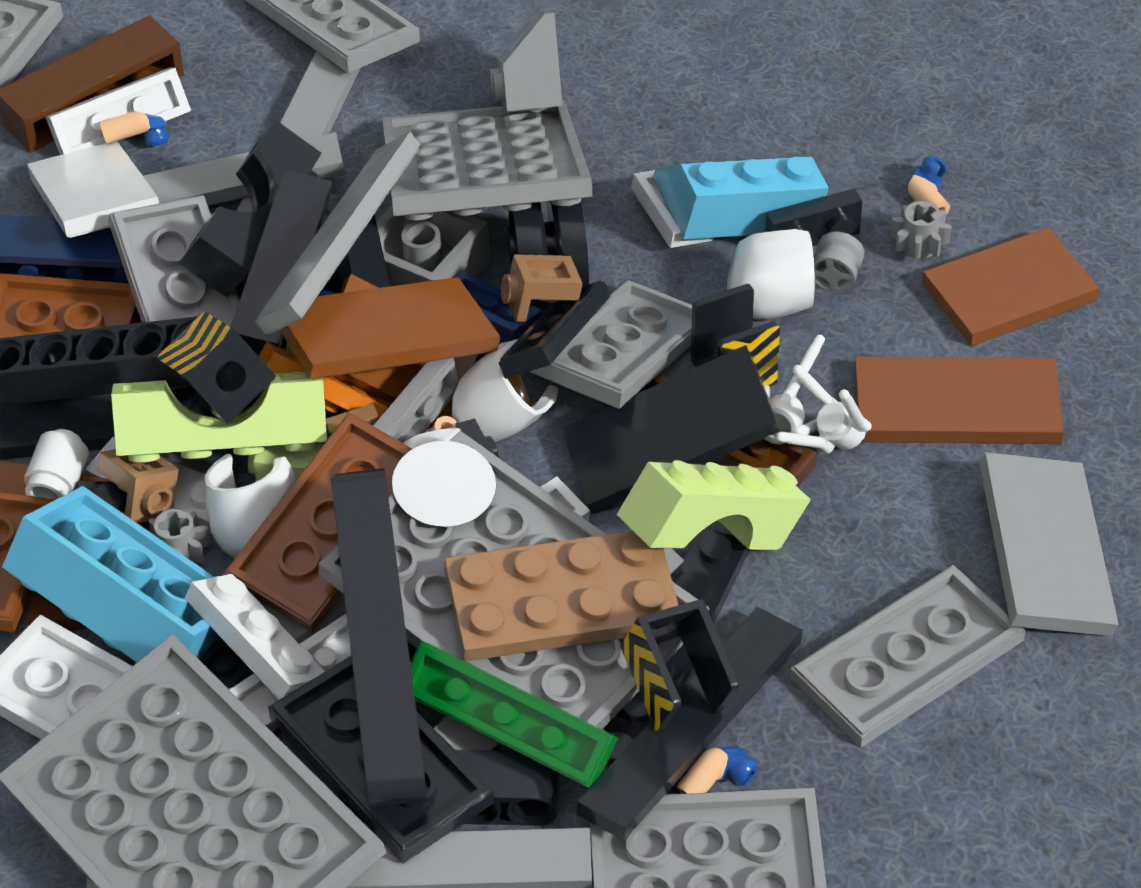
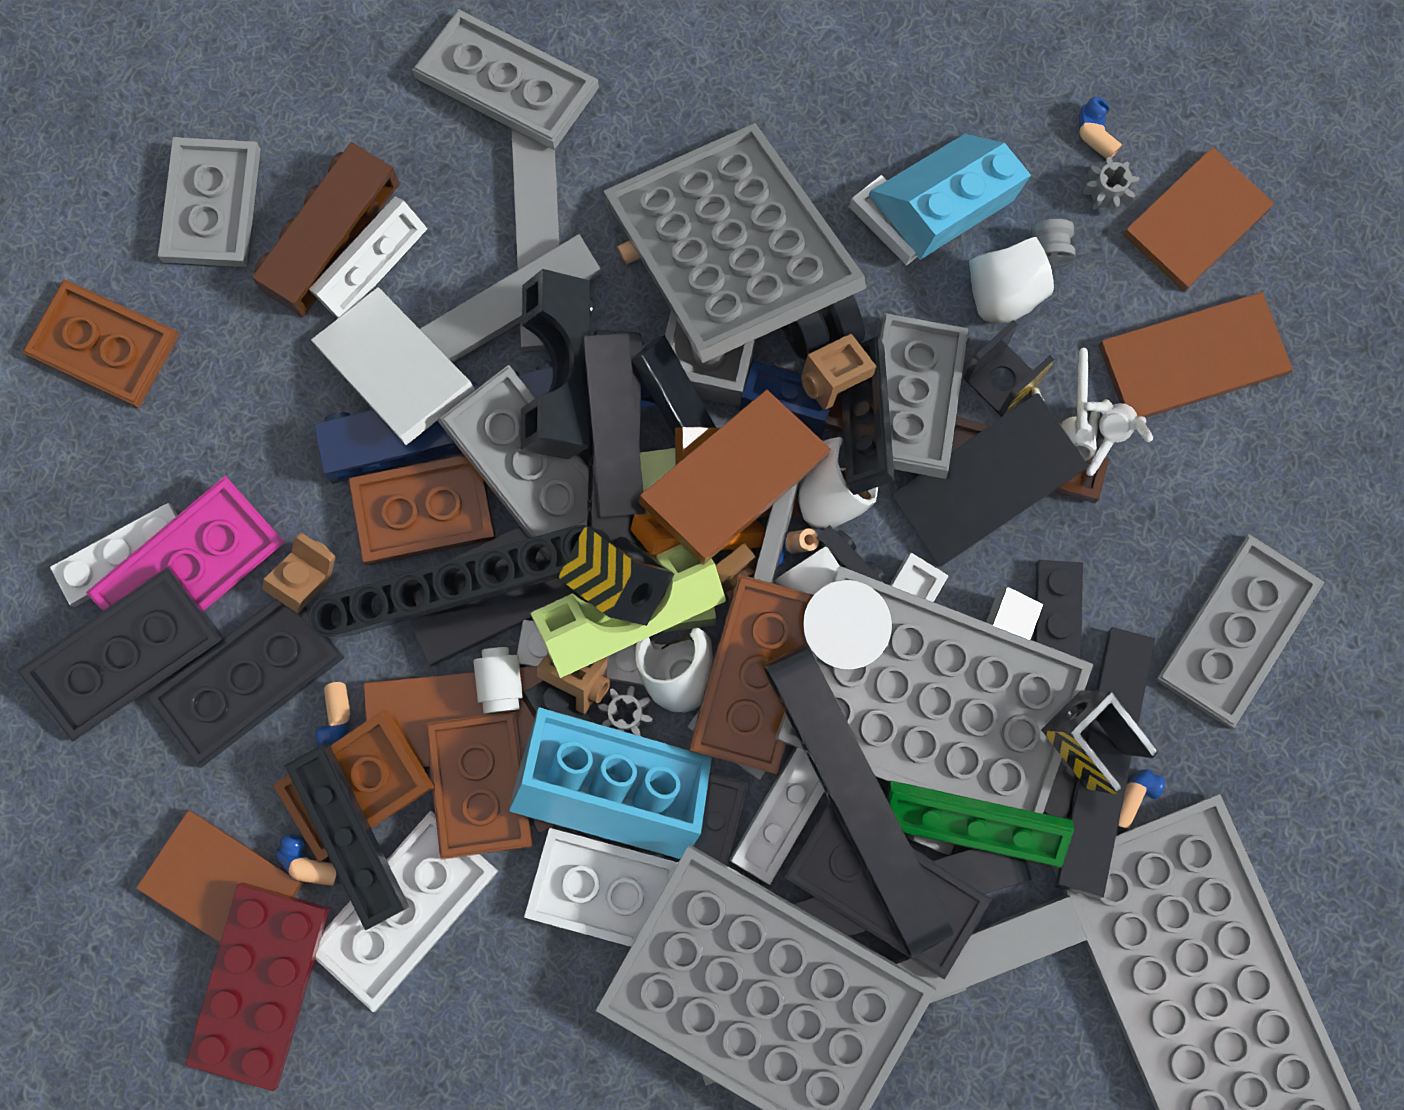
camera: 20 degrees left, 30 degrees up
light nougat arm [100,111,169,148] -> none
white plate [184,574,325,700] -> none
light grey tile [254,132,421,334] -> none
medium nougat plate [444,531,678,661] -> none
light grey slope [489,6,563,112] -> none
yellowish green arch [616,460,811,550] -> none
black plate [765,188,862,246] -> none
light grey tile [980,452,1119,636] -> none

